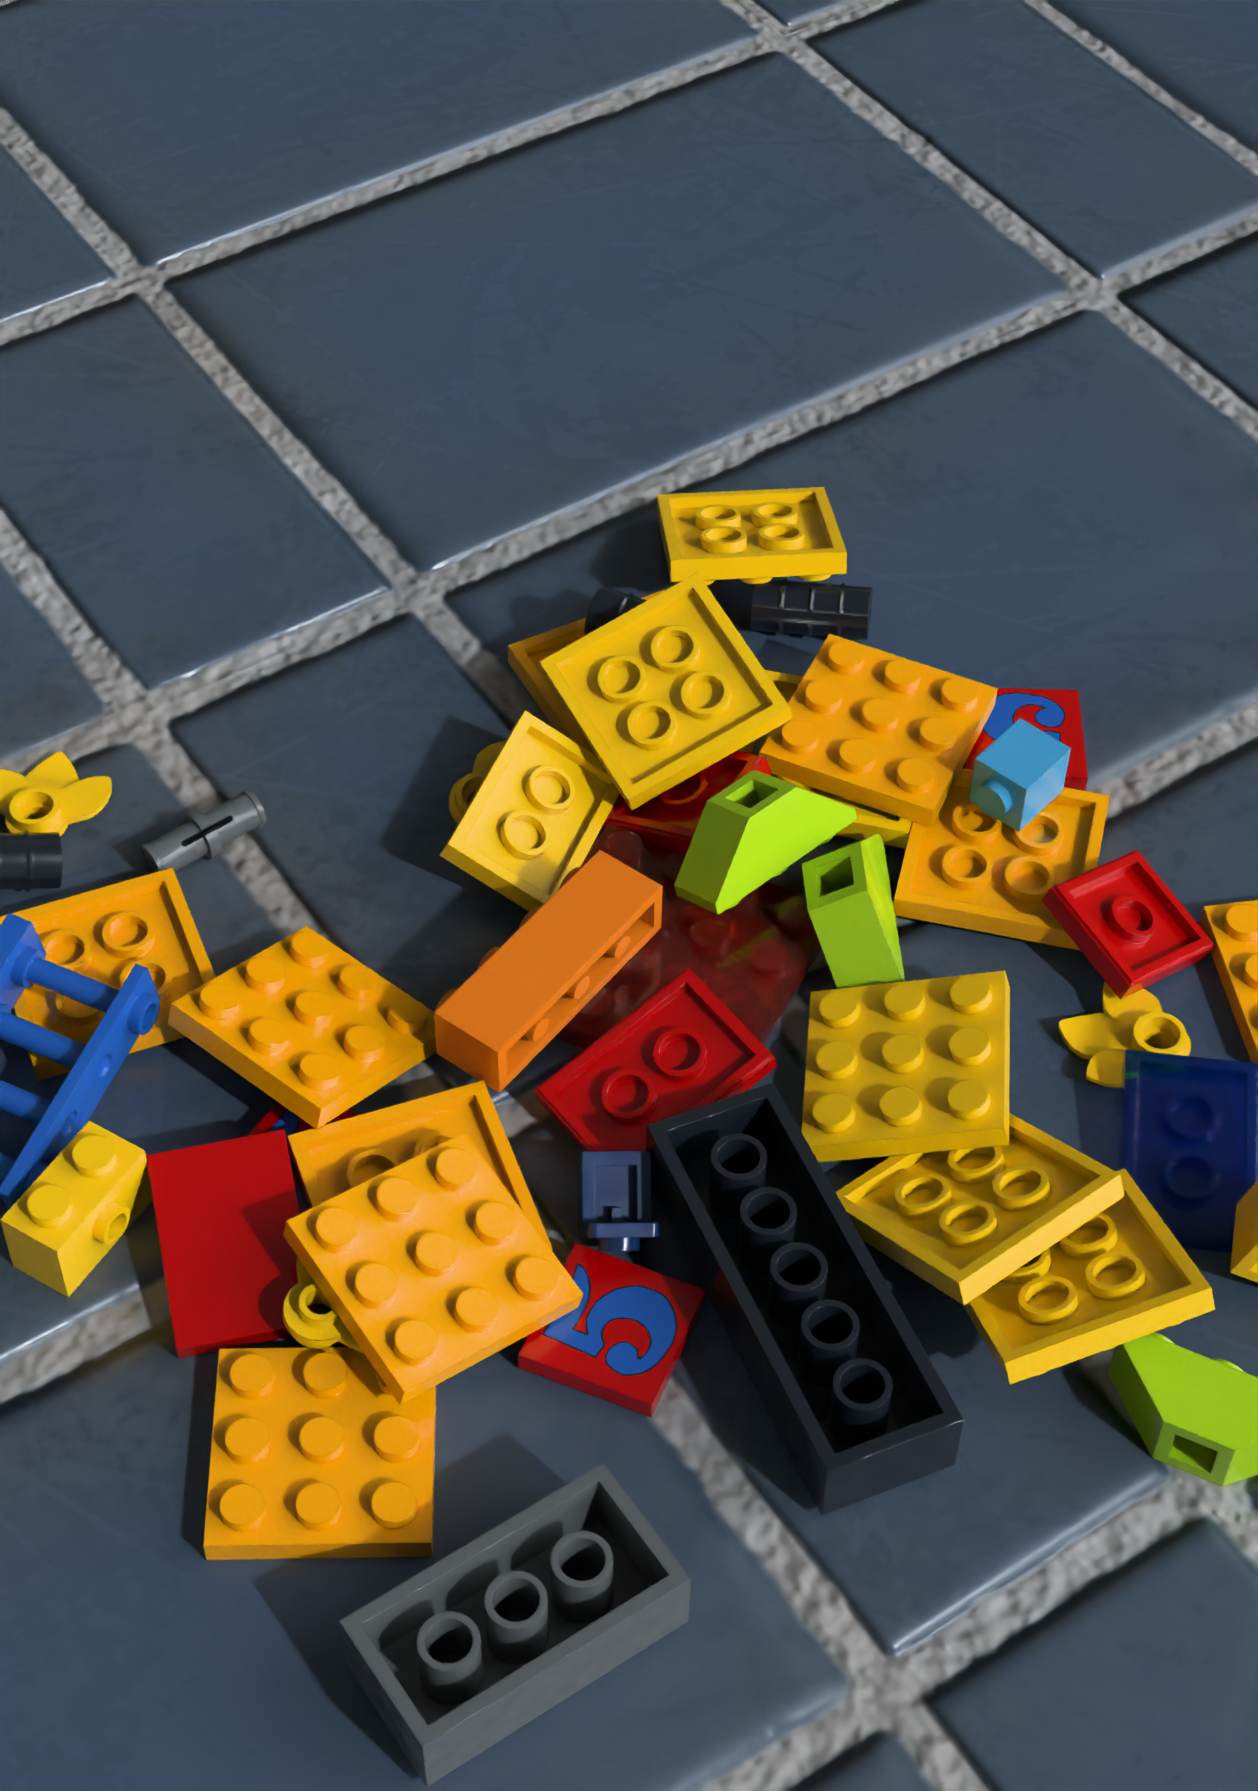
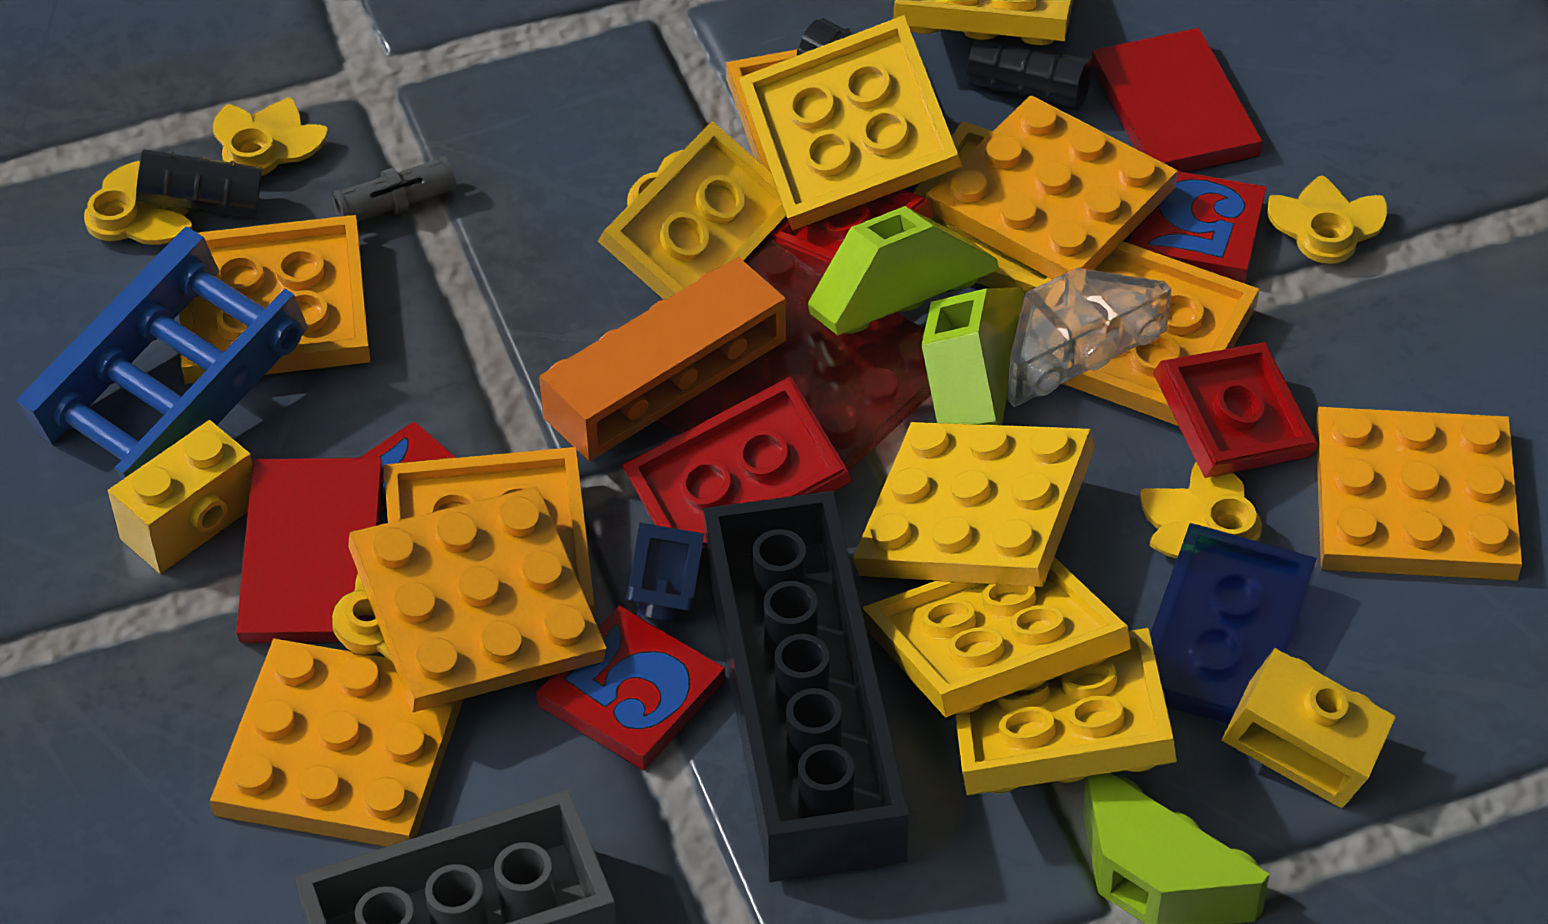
camera: 15 degrees right, 0 degrees up
light orange plate [168,926,437,1129] -> none
dark azure brick [969,718,1071,832] -> none
none -> clear slope [1007,268,1172,407]
none -> red tile [1091,28,1262,172]
none -> yellow plate [1267,175,1387,264]

